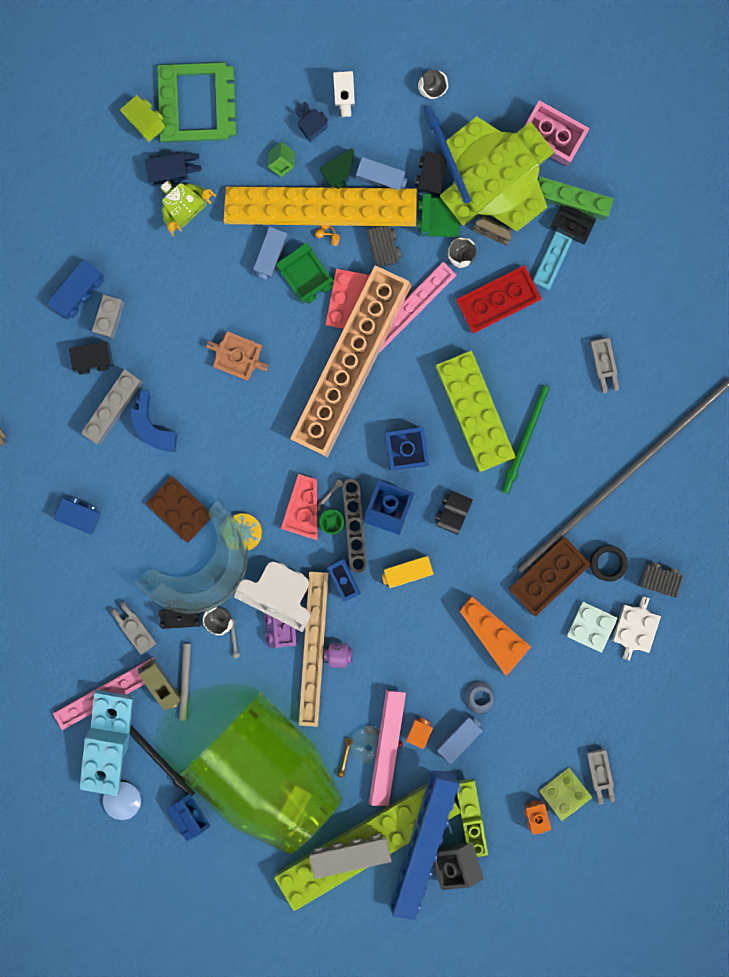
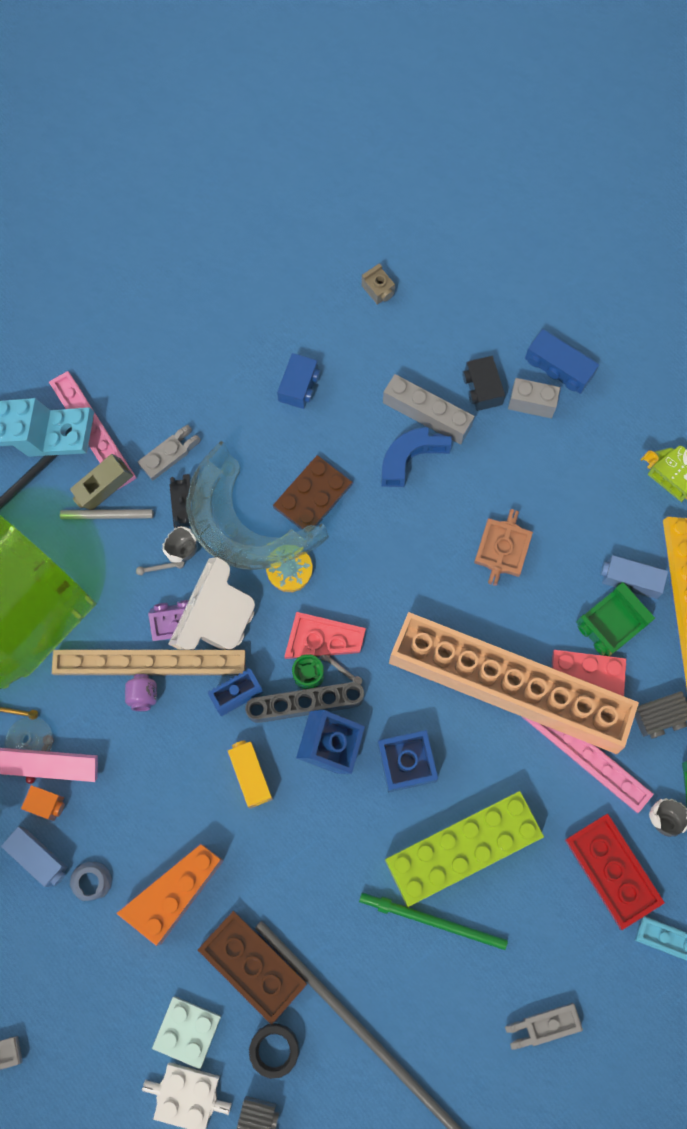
camera: 90 degrees right, 15 degrees down
light orange piece [315,225,340,246] -> none
black brick [434,491,473,535] -> none

